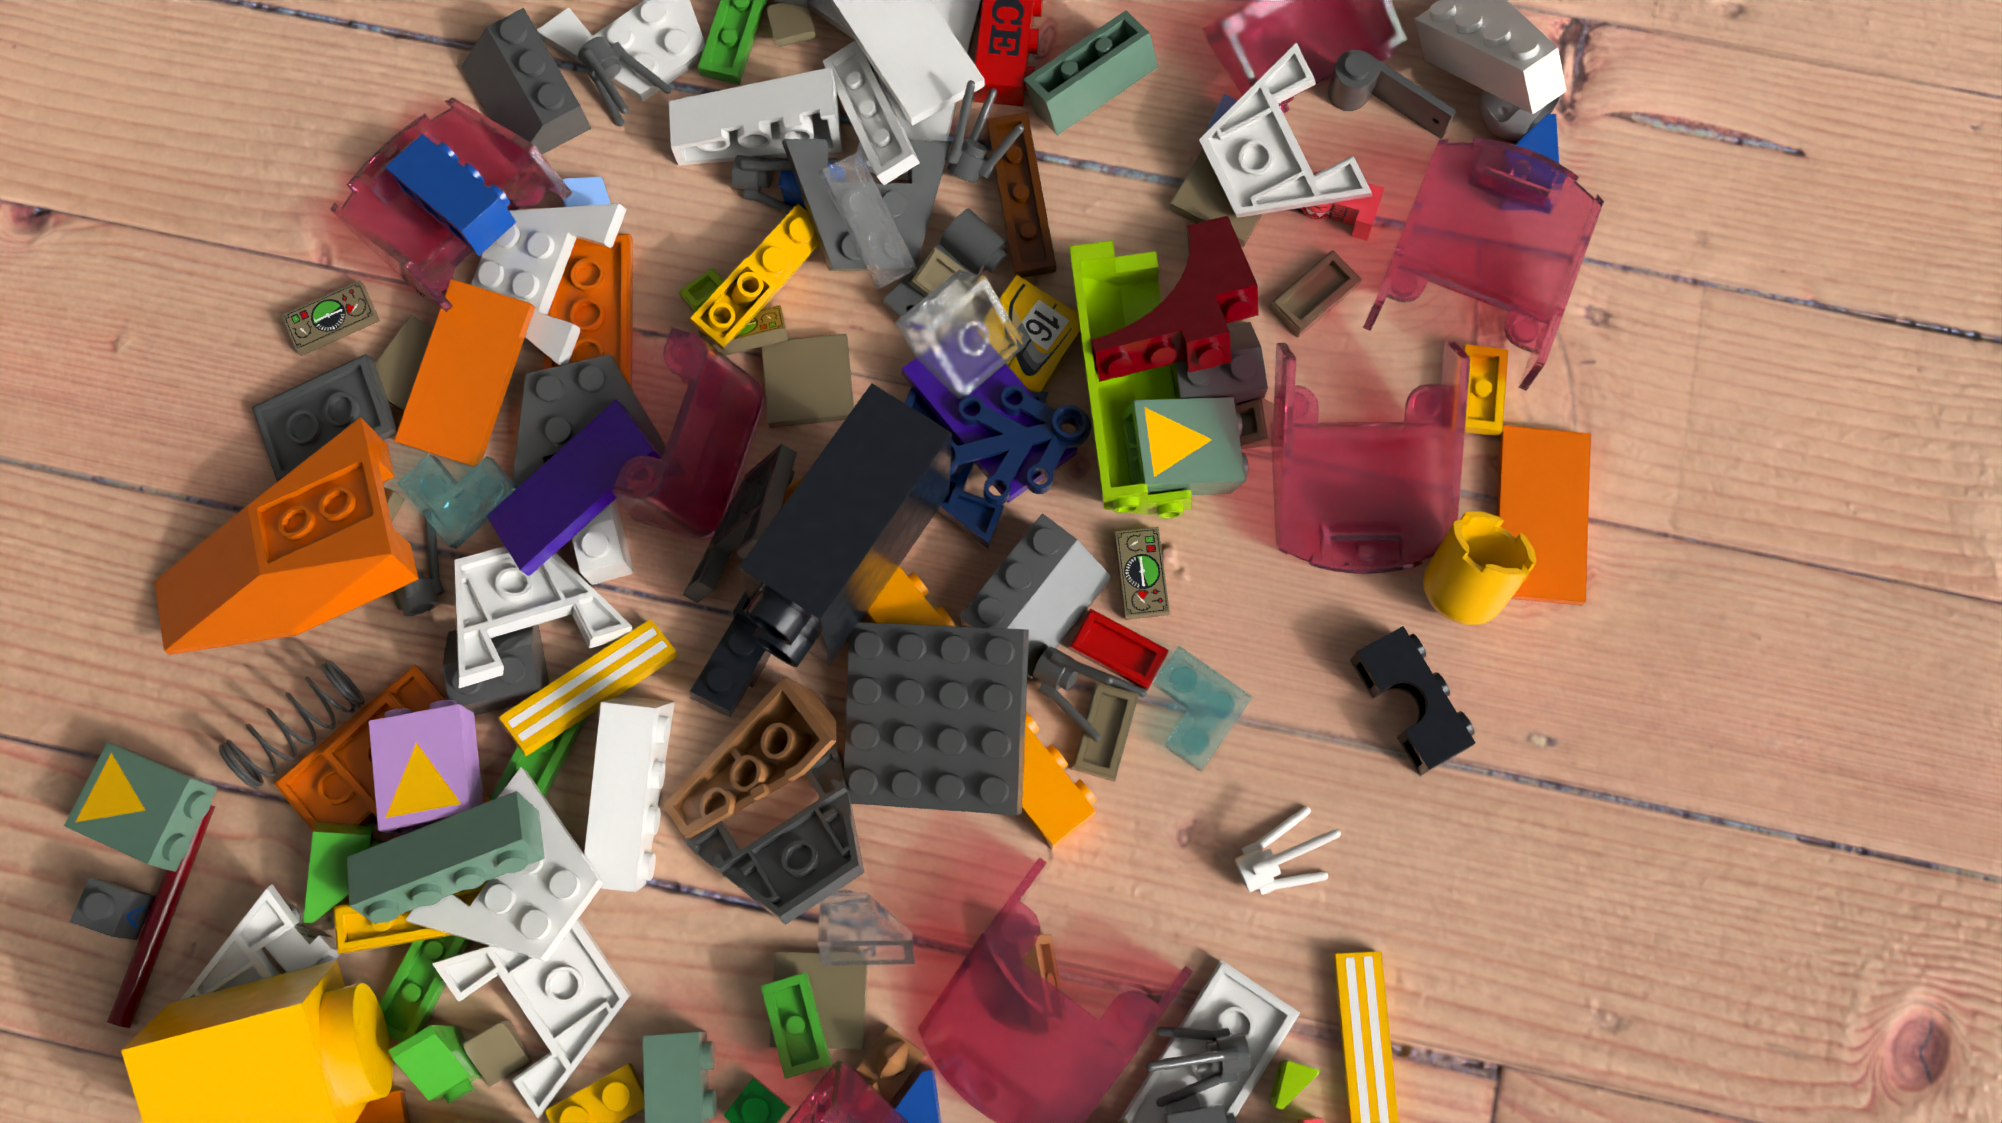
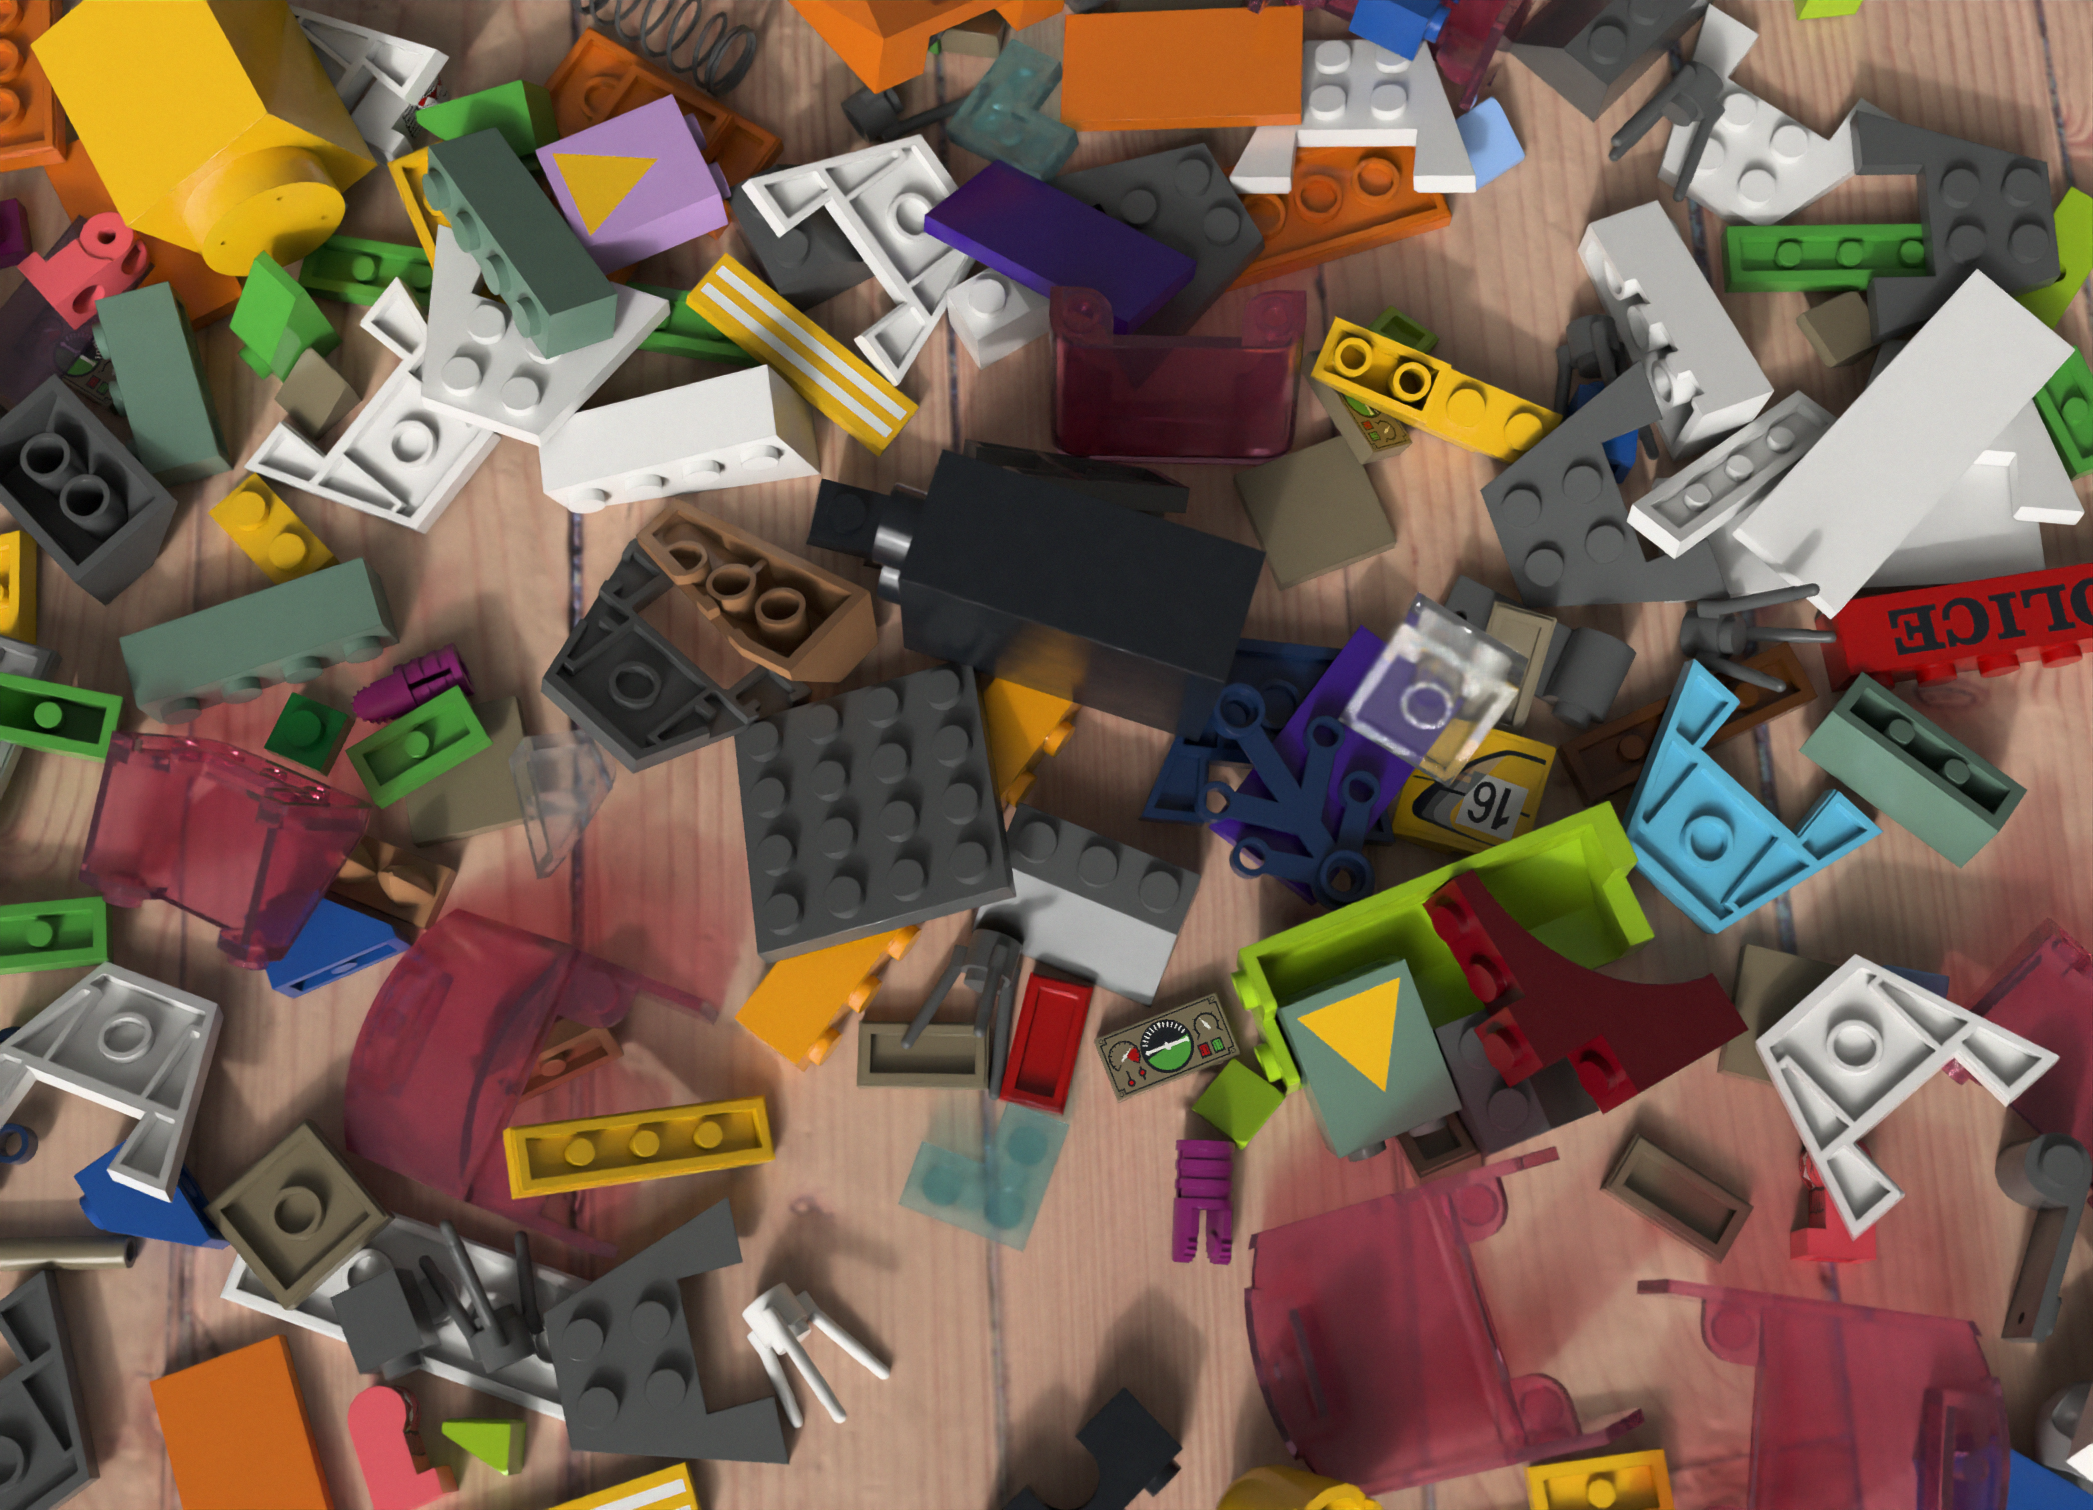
camera: 75 degrees right, 0 degrees up
clear tile [819,151,917,289] -> none
none -> magenta hinge [351,642,476,725]
none -> yellow tile [503,1094,776,1199]
none -> dark grey wing [543,1196,789,1464]
none -> magenta hinge [1171,1140,1236,1265]
none -> lime slope [1191,1058,1286,1151]
none -> medium azure wing [1621,659,1883,934]

